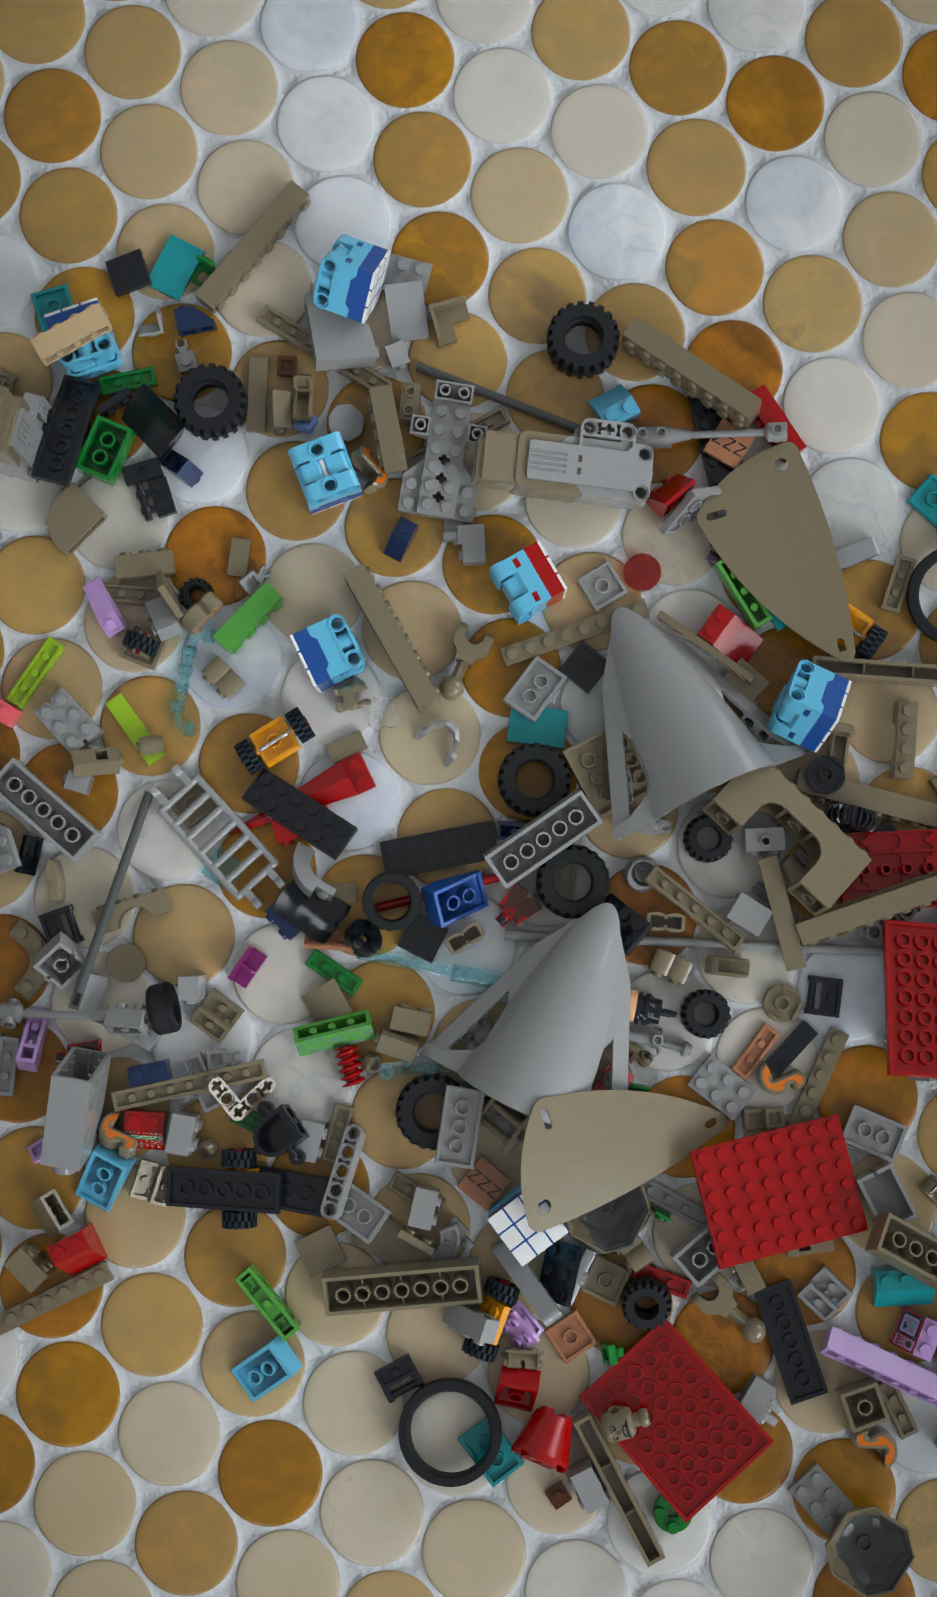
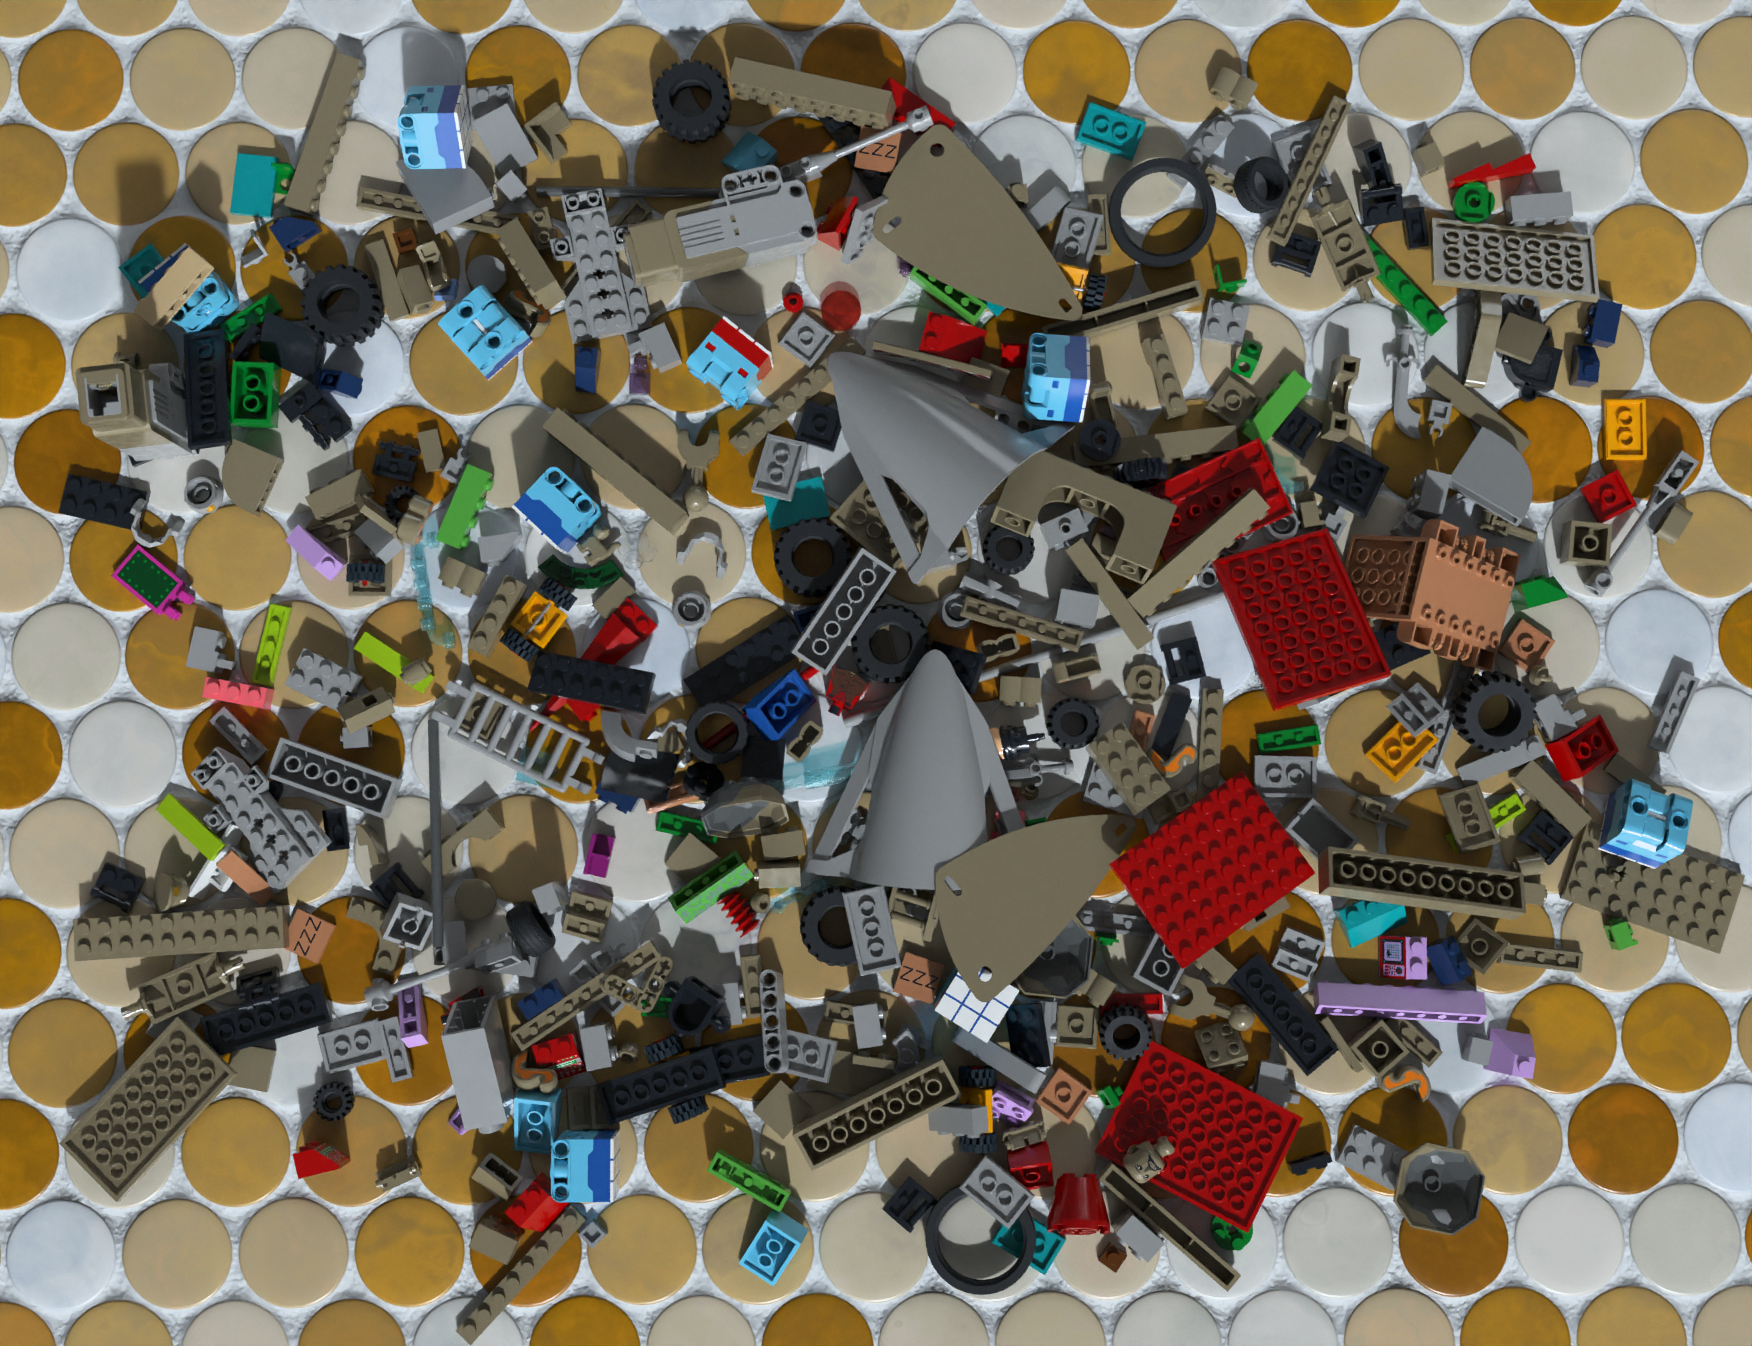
camera: 25 degrees left, 0 degrees up
black tile [105,248,152,298] -> none
none -> light grey hat [184,474,224,514]
none -> black plate [372,441,421,483]
none -> dark tan arch [467,574,528,658]
none -> light grey slope [478,531,522,567]
none -> dark green tile [538,554,624,590]
none -> piece [550,1129,620,1203]
none -> light grey tile [578,1218,608,1249]
none -> clear purple plate [629,355,651,395]
none -> light grey helmet [646,718,693,768]
none -> light grey hat [672,591,711,630]
none -> rock [701,777,789,839]
none -> red plate [783,292,804,313]
none -> light grey piece [959,571,1022,610]
none -> light grey tile [959,1154,1035,1229]
none -> red piece [1001,332,1029,369]
none -> dark tan brick [1005,182,1029,208]
none -> light grey tile [1051,206,1104,269]
none -> dark tan brick [1085,722,1171,815]
none -> dark tan bracket [1195,1020,1248,1076]
none -> green tile [1256,724,1321,754]
none -> black plate [1286,1150,1333,1176]
none -> dark tan tile [1317,1014,1364,1073]

